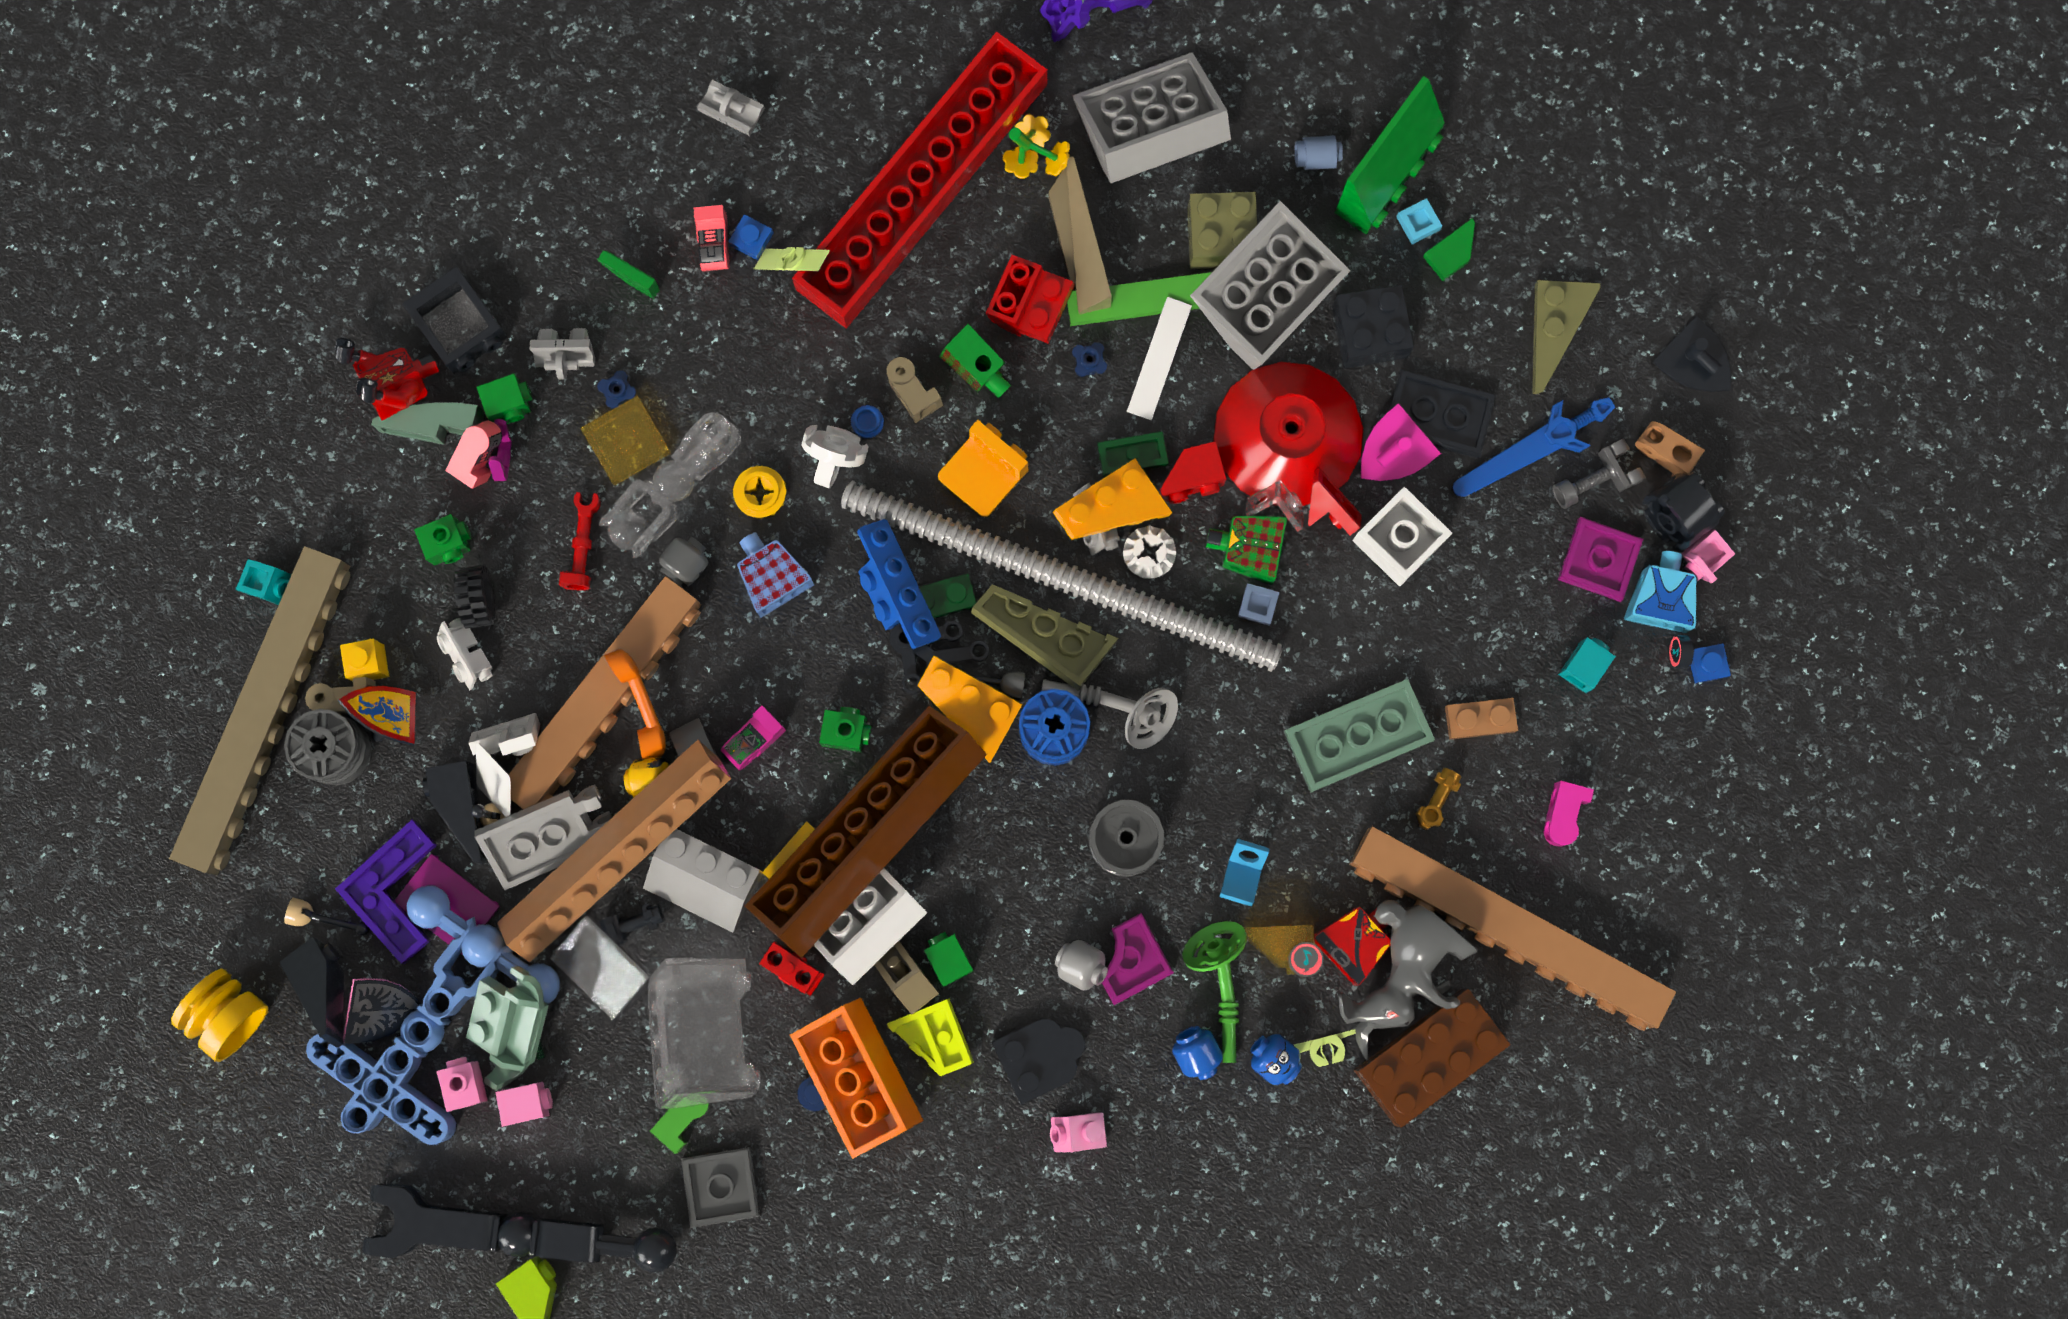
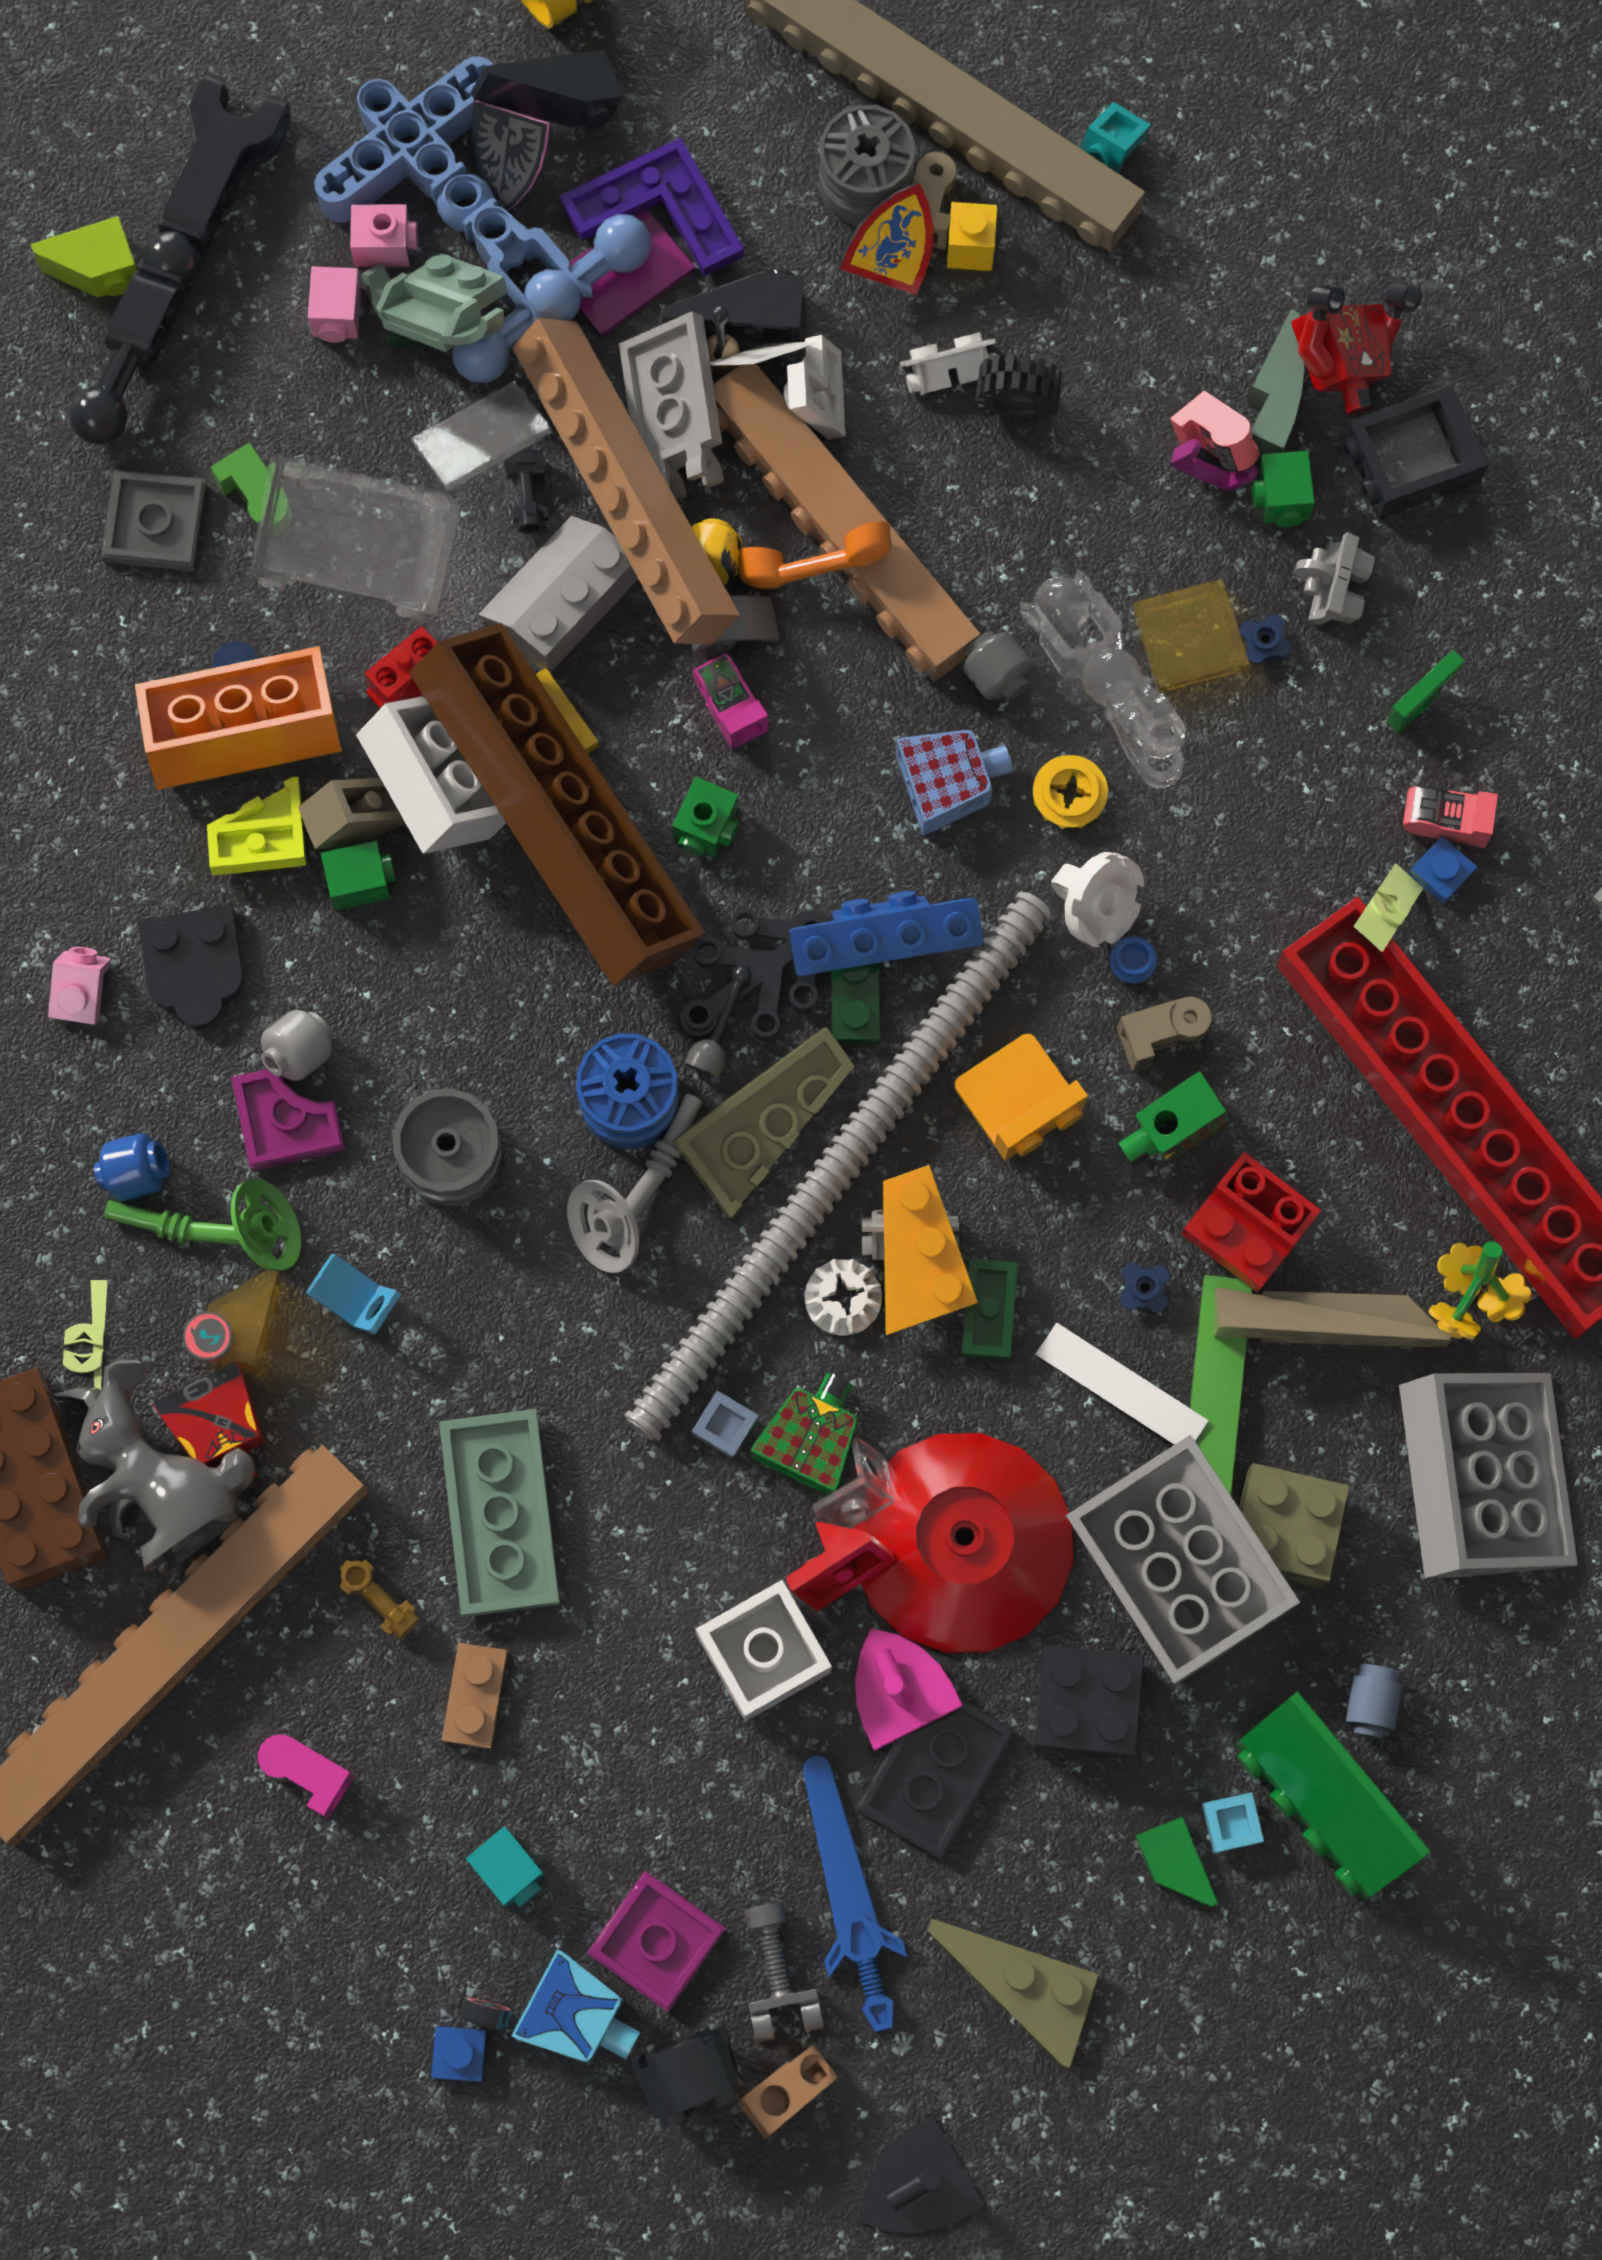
camera: 105 degrees right, 5 degrees down
hinge [285,898,370,936] -> none
green brick [414,514,472,566] -> none
red piece [559,492,601,591] -> none
light orange wing [917,655,1022,763] -> none
red slope [1159,441,1226,504] -> none
blue head [1250,1034,1302,1085] -> none
bright pink bracket [1681,529,1735,583] -> none

